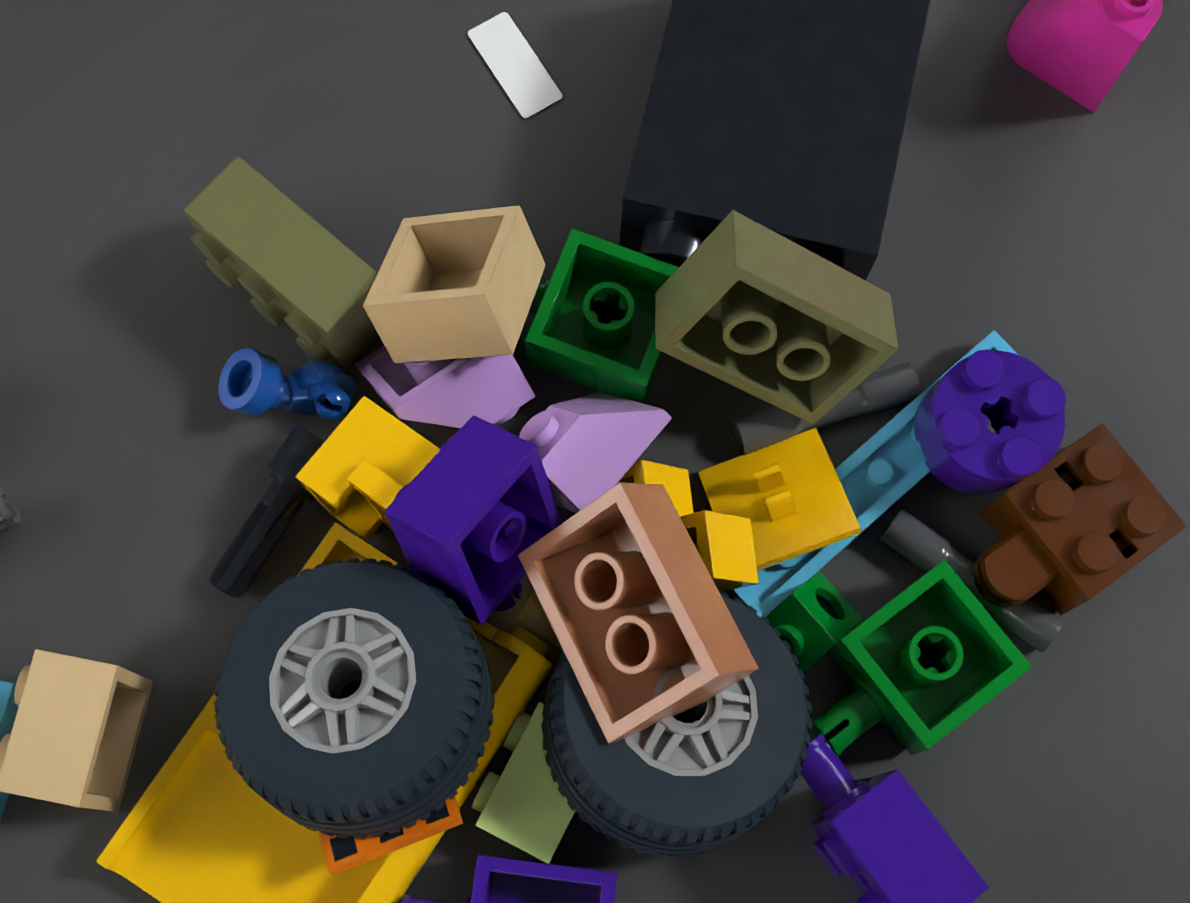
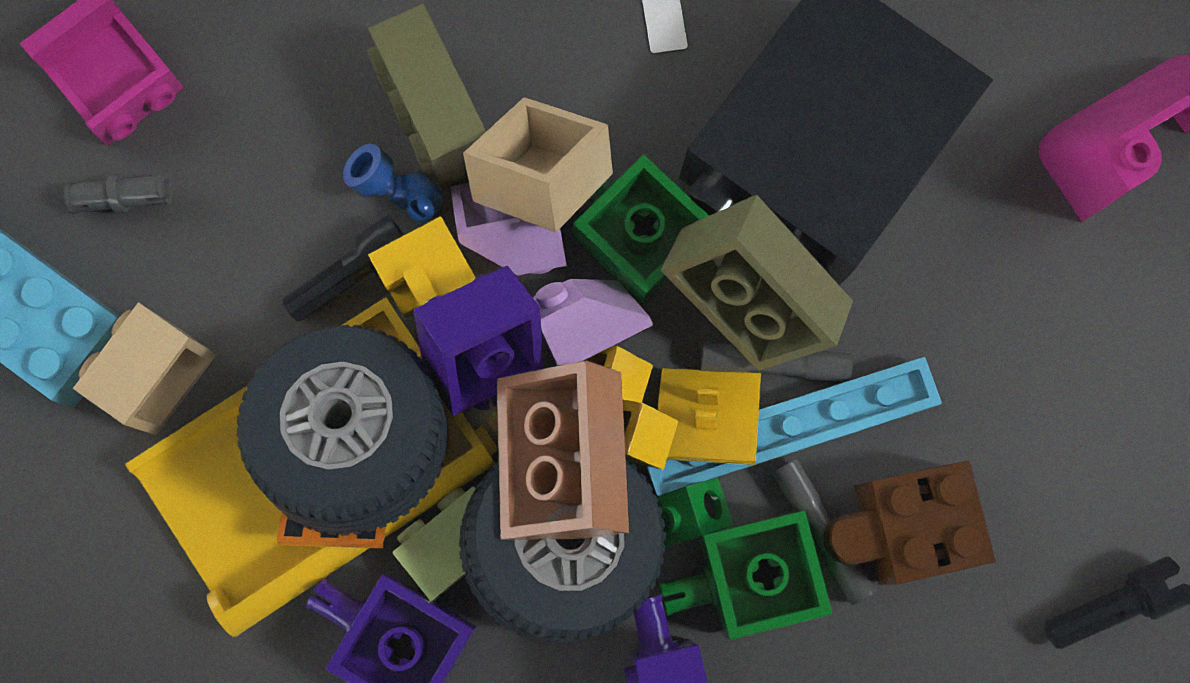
camera: 20 degrees right, 5 degrees up
dark purple brick [914,349,1066,495] -> none

